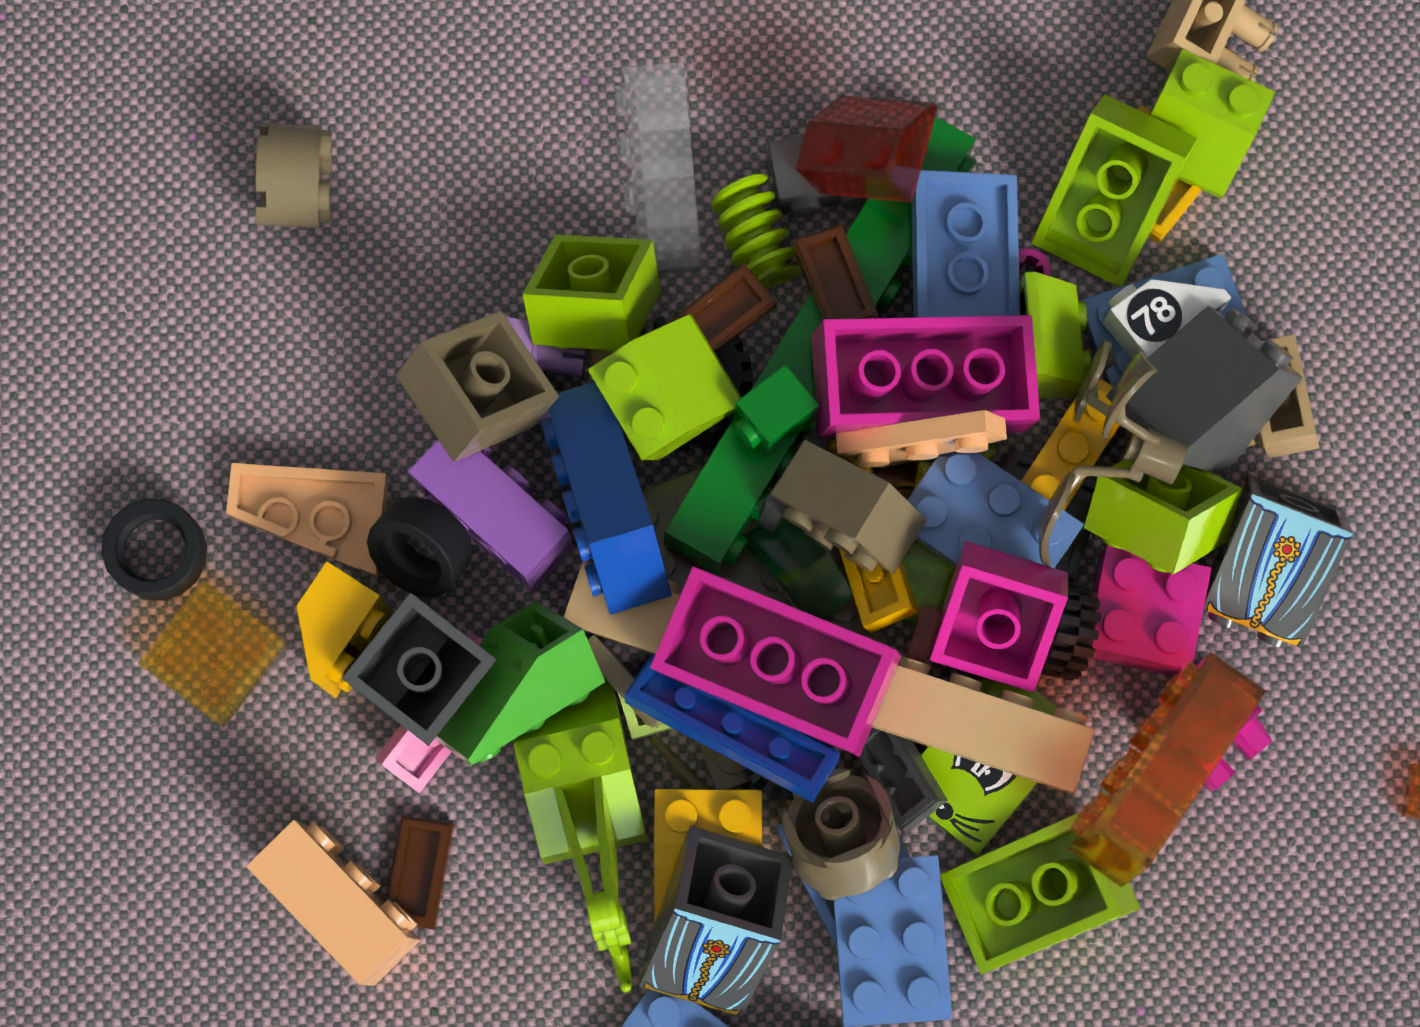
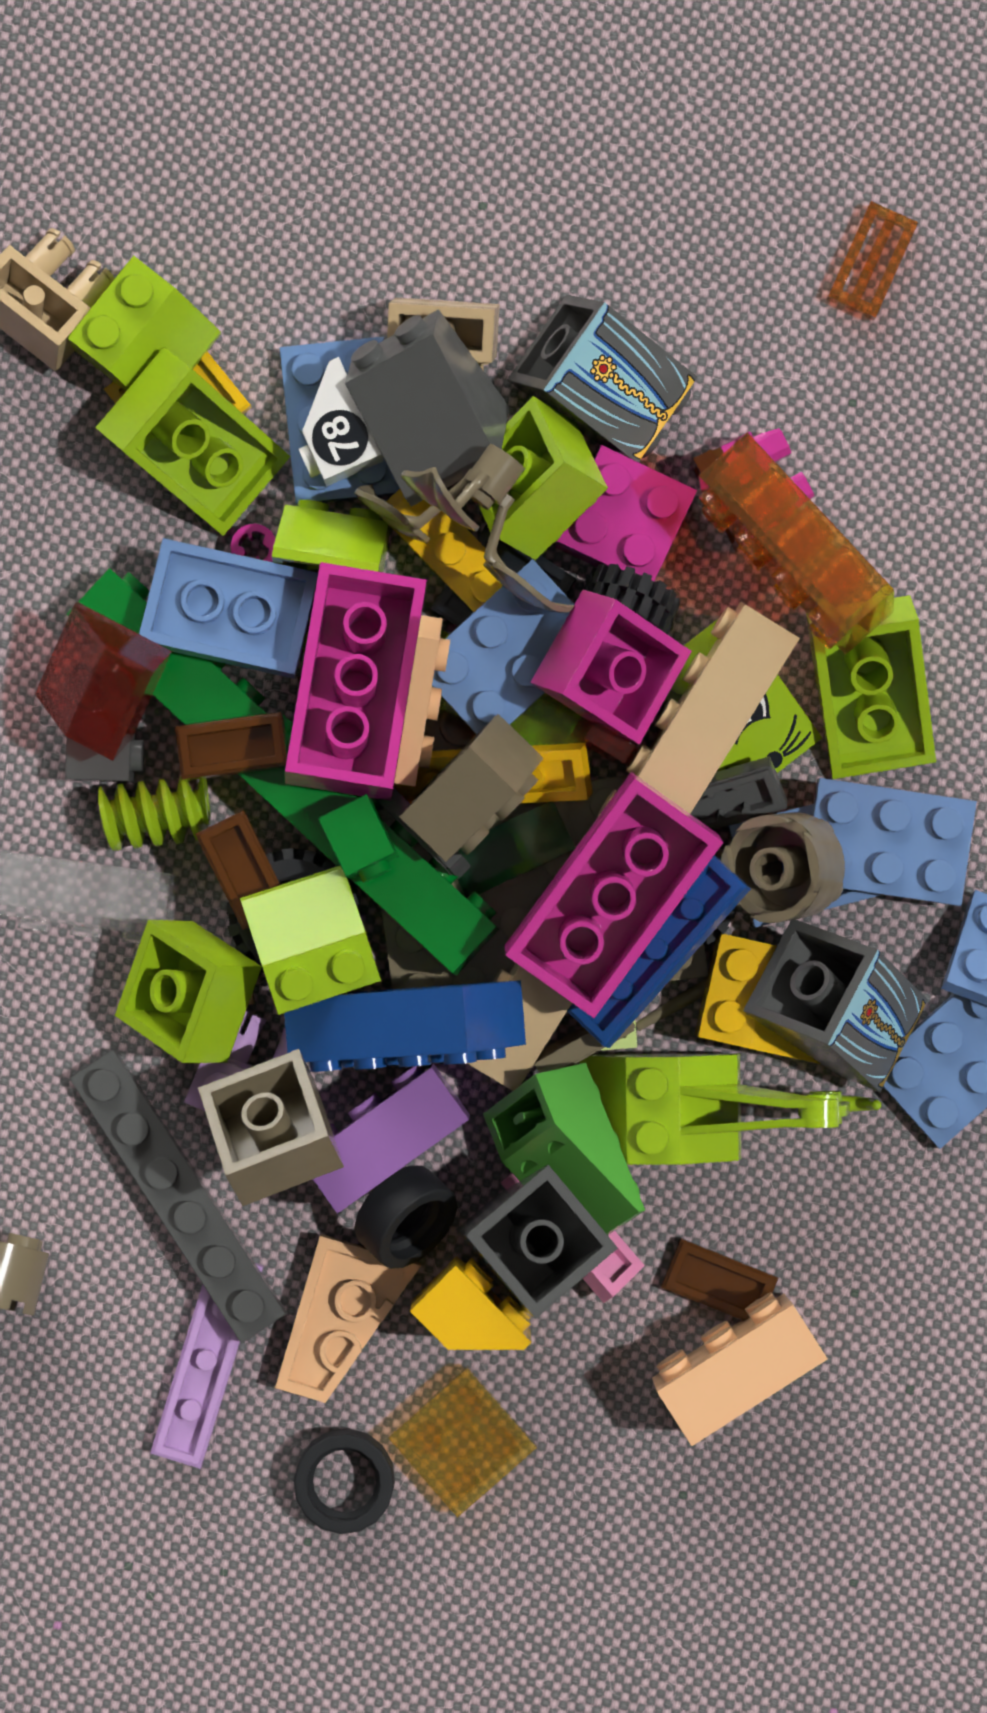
camera: 80 degrees left, 10 degrees up
none -> dark grey plate [69,1049,288,1344]
none -> lavender tile [150,1263,264,1469]

